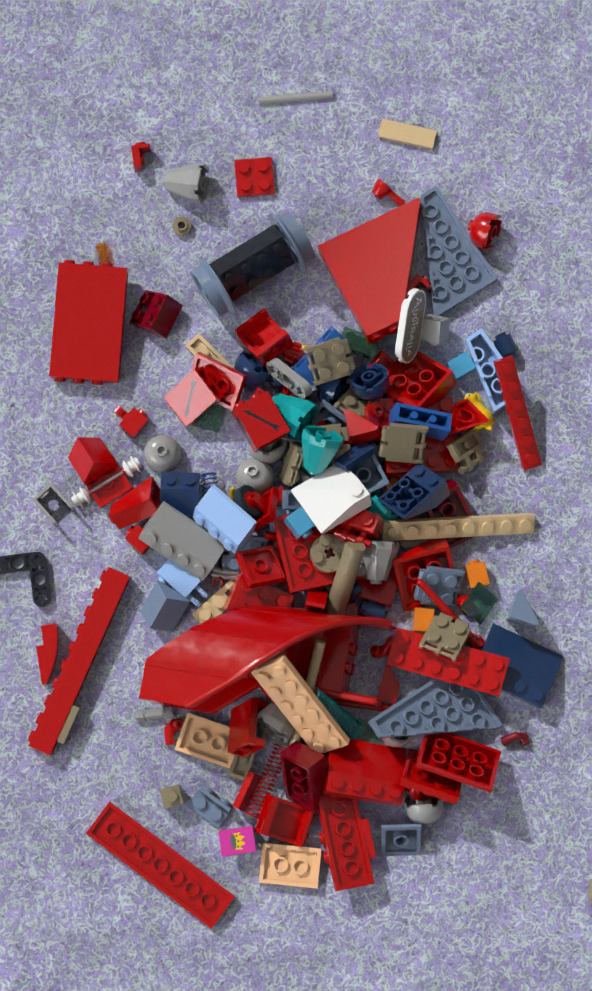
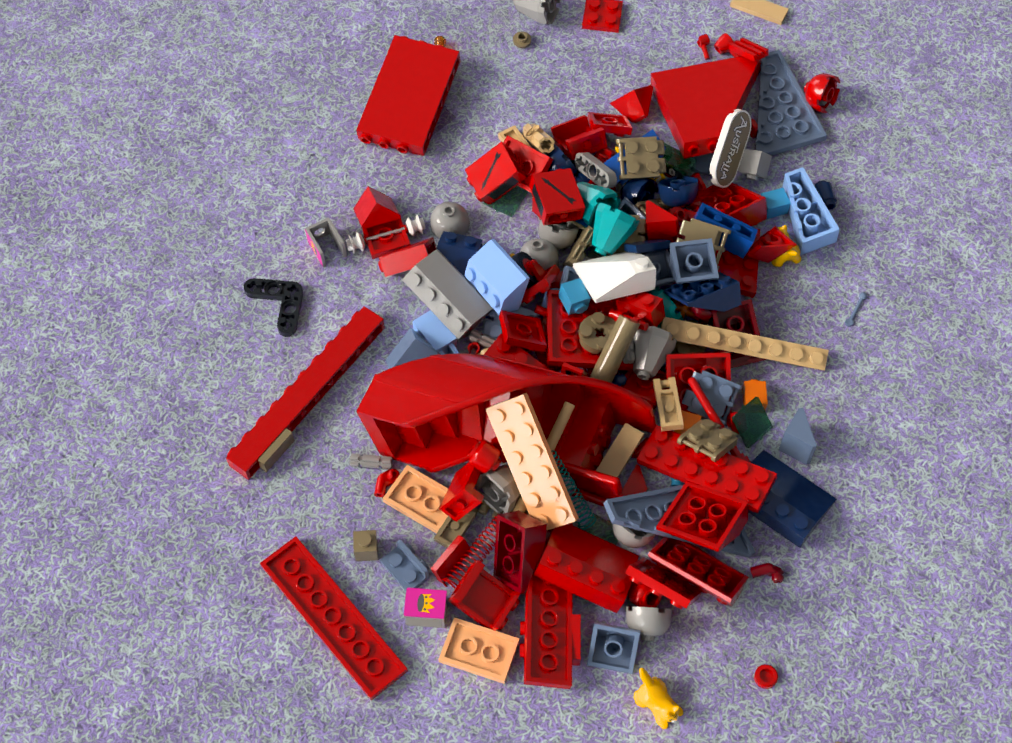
camera: 15 degrees right, 20 degrees down
red slope [36,623,59,685] -> none
red brick [114,405,149,440] -> none
red brick [125,524,150,556] -> none
dark red slope [129,290,183,339] -> none
brick [190,212,316,318] -> none
dark tan plate [447,429,487,475] -> none
red plate [493,355,542,471] -> none
none -> red head [467,440,502,473]
none -> tan piece [522,123,555,153]
none -> red plate [587,112,632,137]
none -> tan tile [596,423,645,478]
none -> red slope [610,85,654,123]
none -> yellow animal [634,668,683,729]
none -> tan plate [653,377,684,431]
none -> red slope [656,481,748,552]
none -> sand blue slope [670,238,719,284]
none -> red hand [697,34,710,60]
none -> red tile [729,38,769,62]
none -> red tile [754,664,778,689]
none -> sand blue hinge [845,292,867,327]

